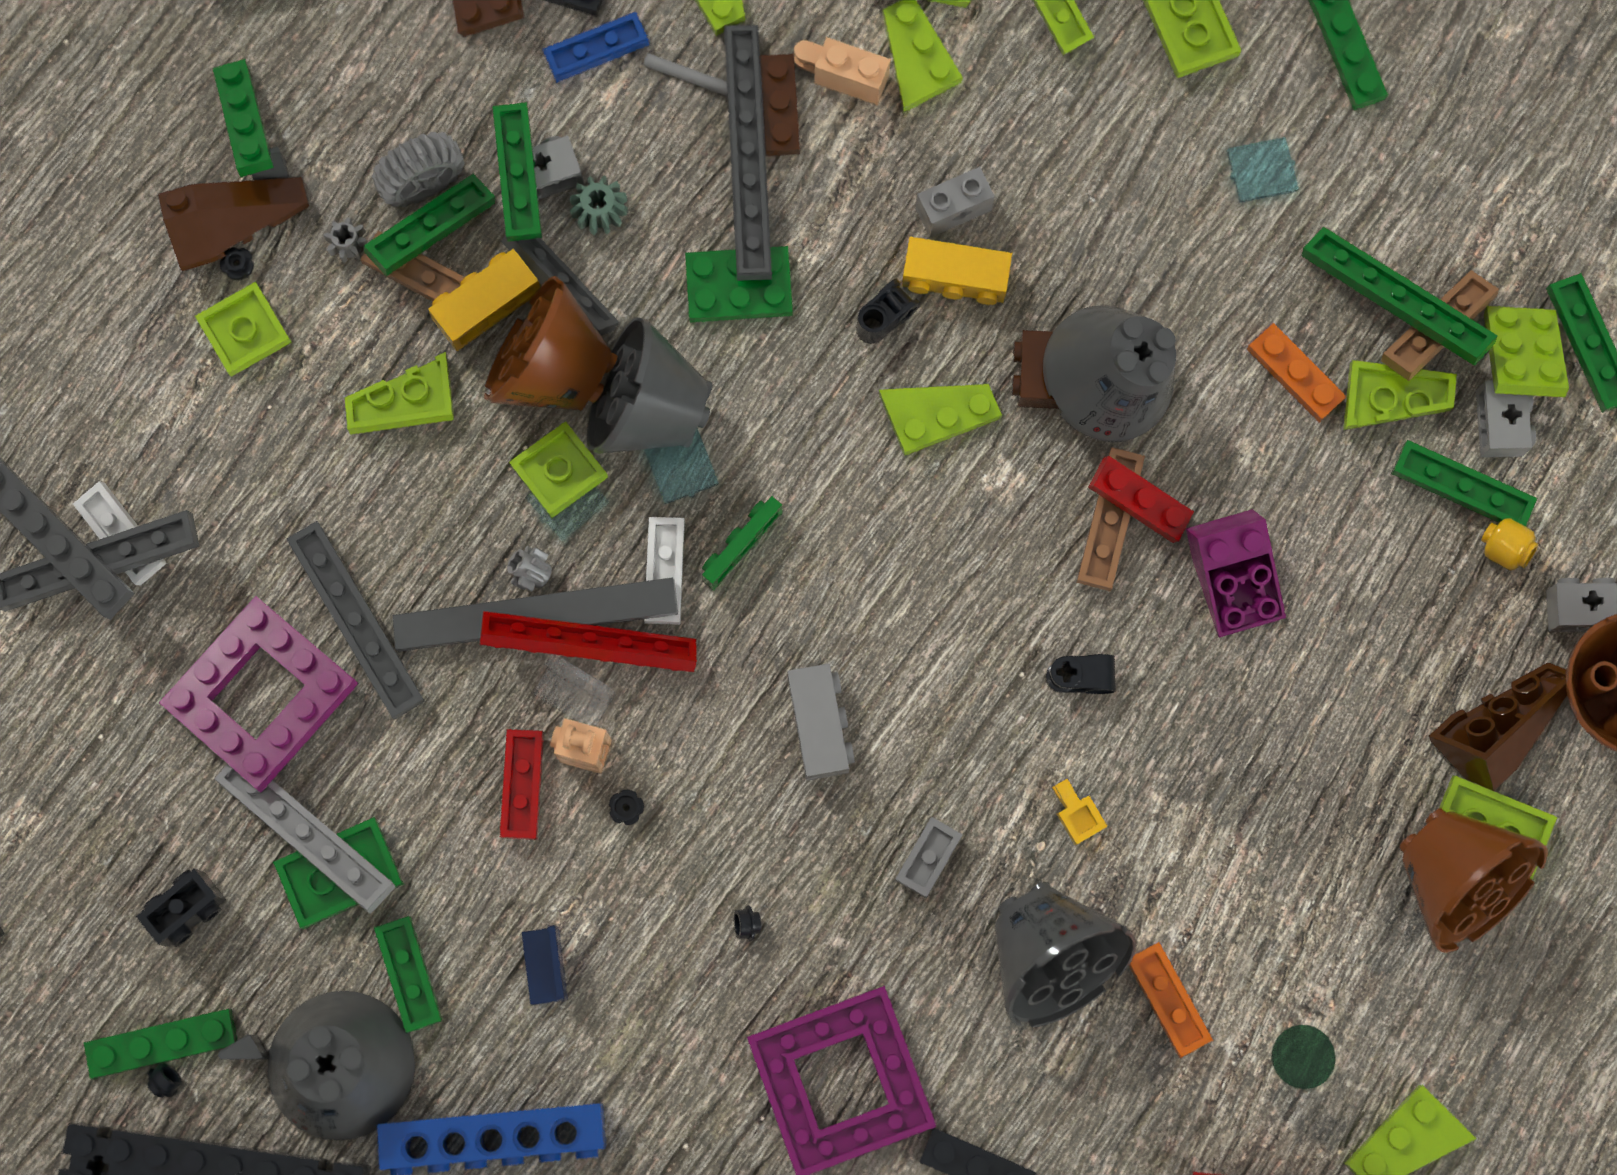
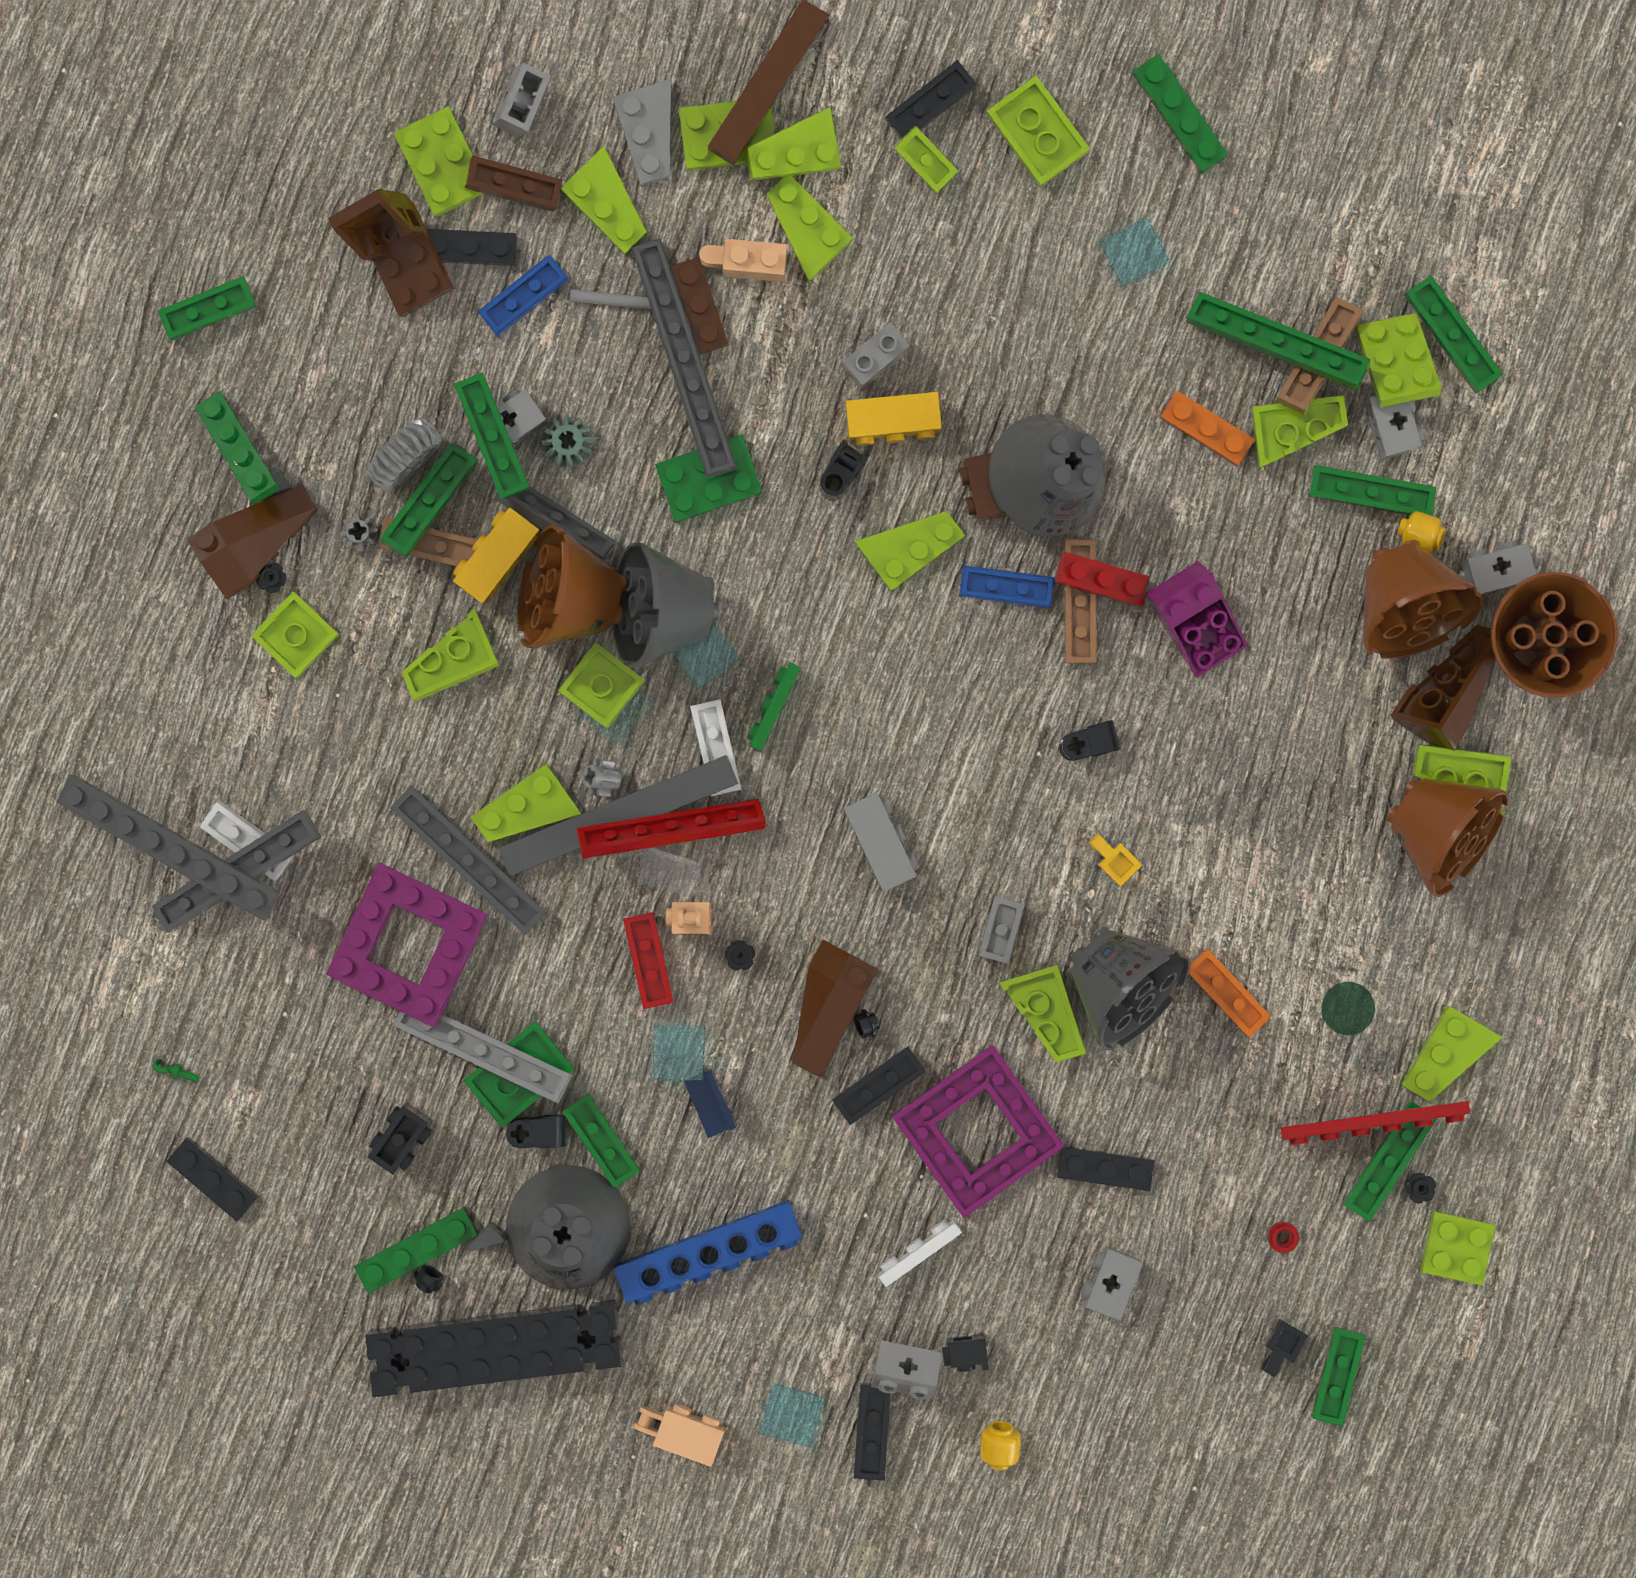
camera: 15 degrees left, 10 degrees up
none -> lime wing [471,764,582,842]
none -> black piece [506,1114,566,1148]
none -> clear light blue piece [652,1023,705,1083]
none -> reddish brown wedge [793,940,878,1077]
none -> black plate [832,1046,926,1125]
none -> blue tile [959,565,1055,609]
none -> lime wing [999,964,1087,1063]
none -> dark orange cone [1363,540,1483,659]

